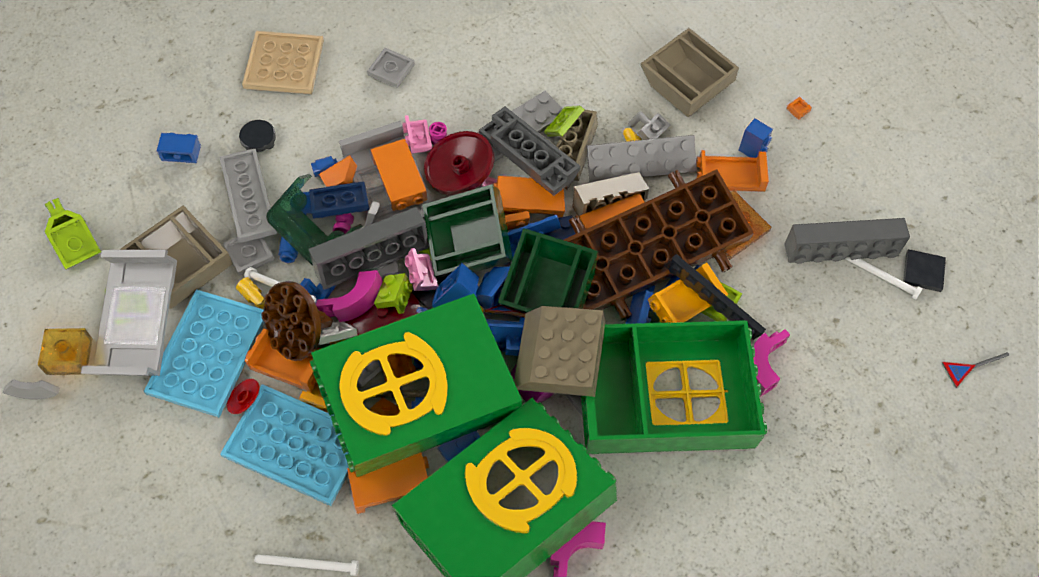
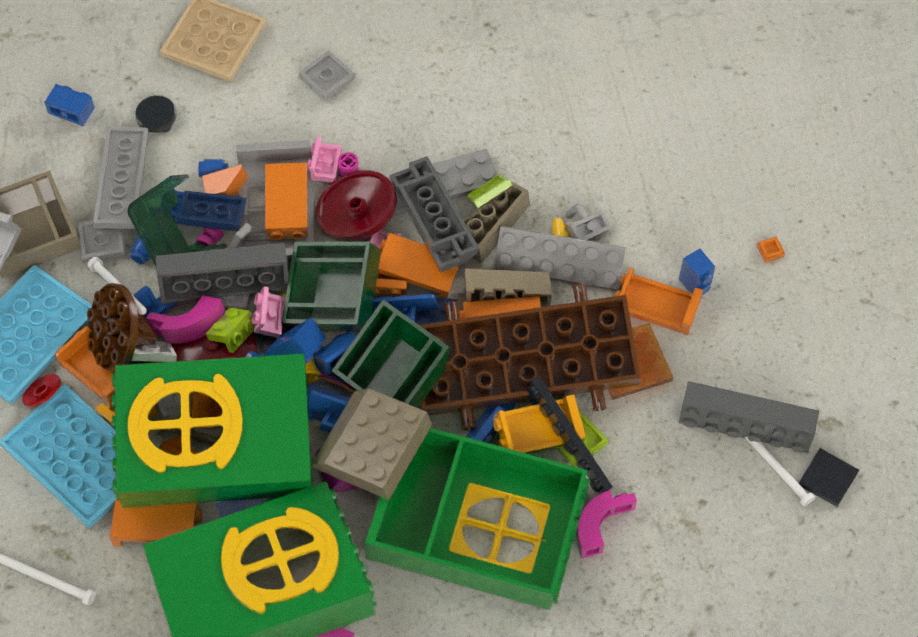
camera: 20 degrees right, 0 degrees up
yellow hinge [236,277,265,310] -> none
dark tan slope [641,28,739,117] -> none
piece [942,352,1009,388] -> none

